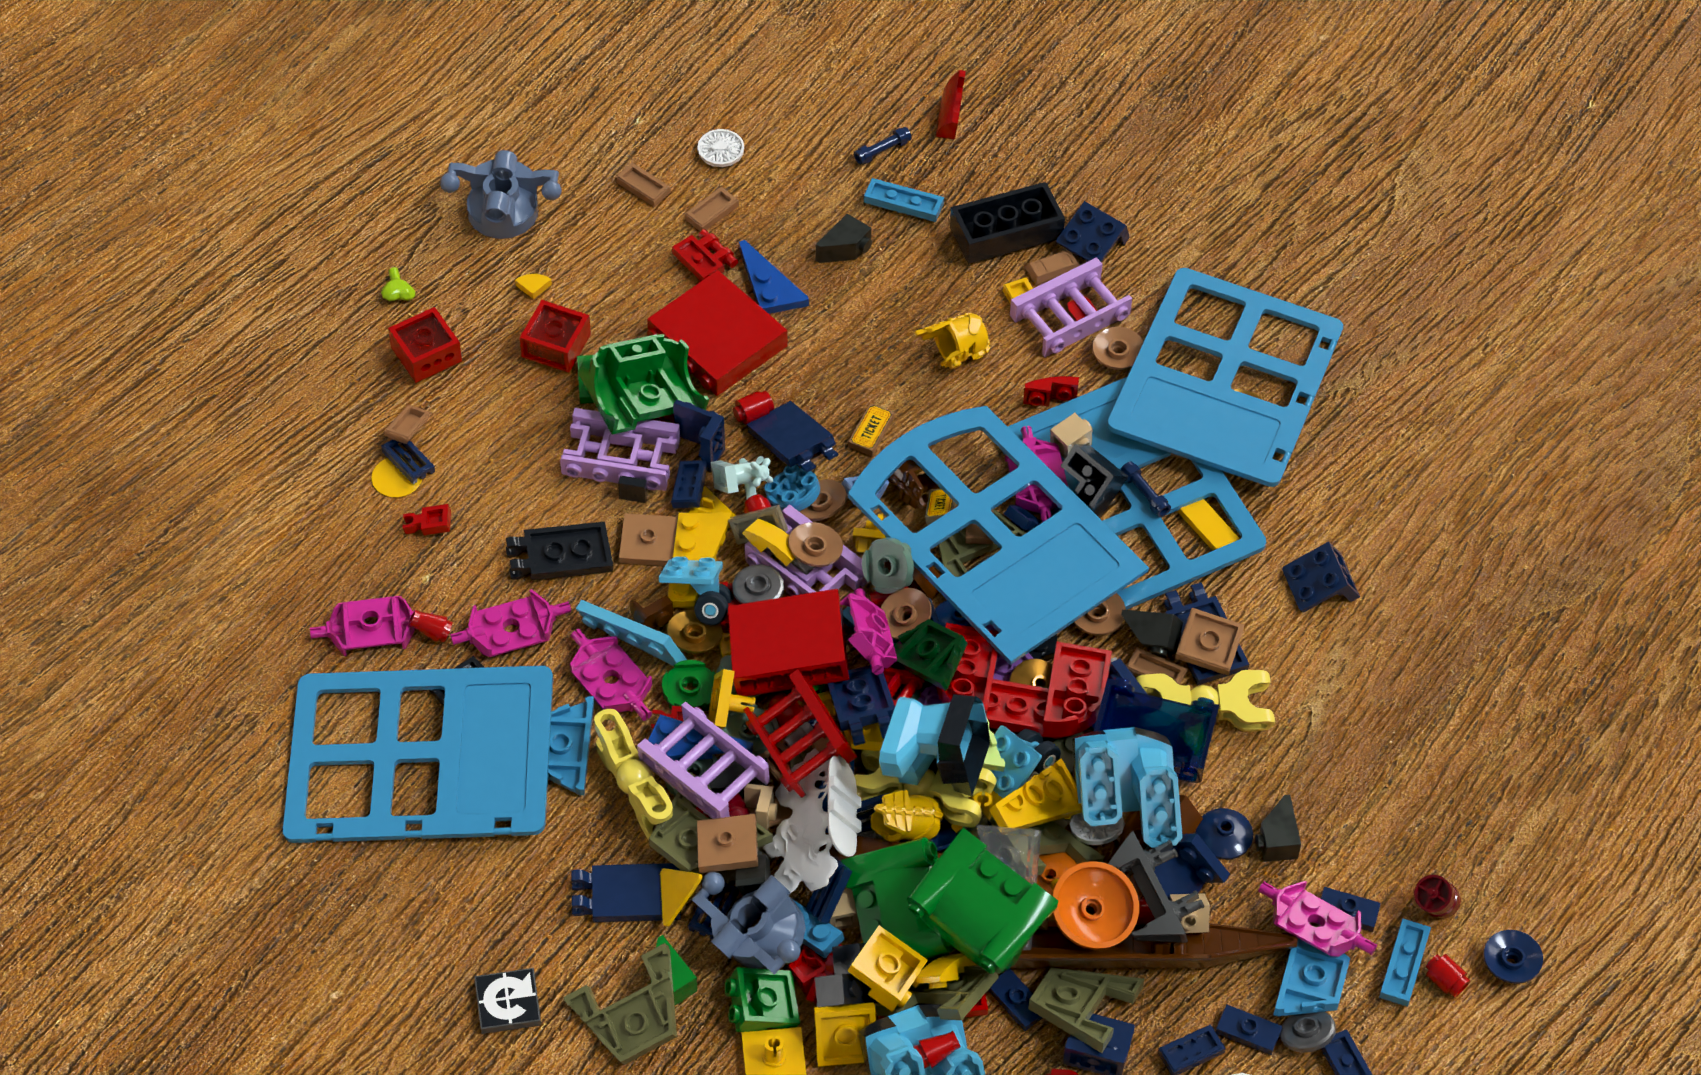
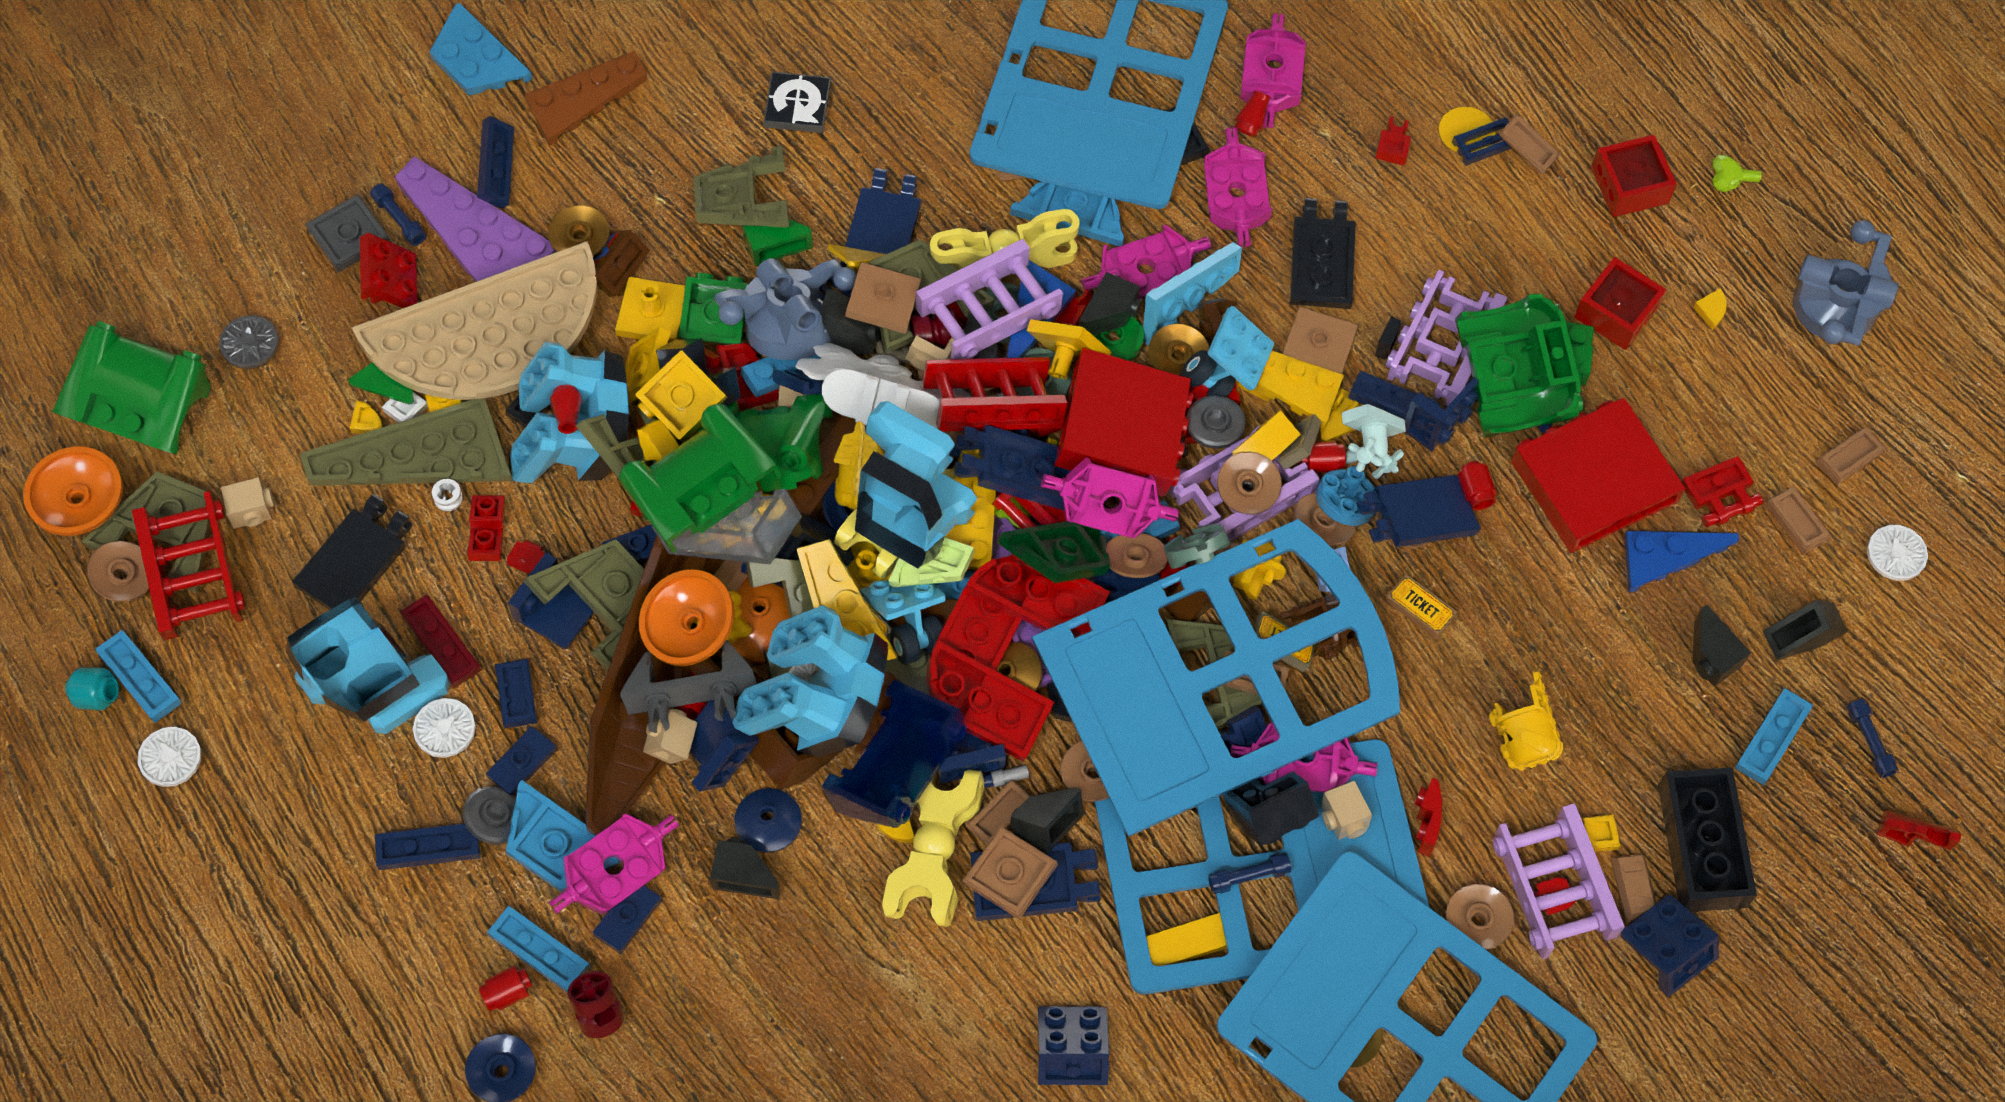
camera: 105 degrees right, 10 degrees up
none -> pearl dark grey slope [1079,272,1142,335]
none -> pearl dark grey slope [1763,600,1848,660]

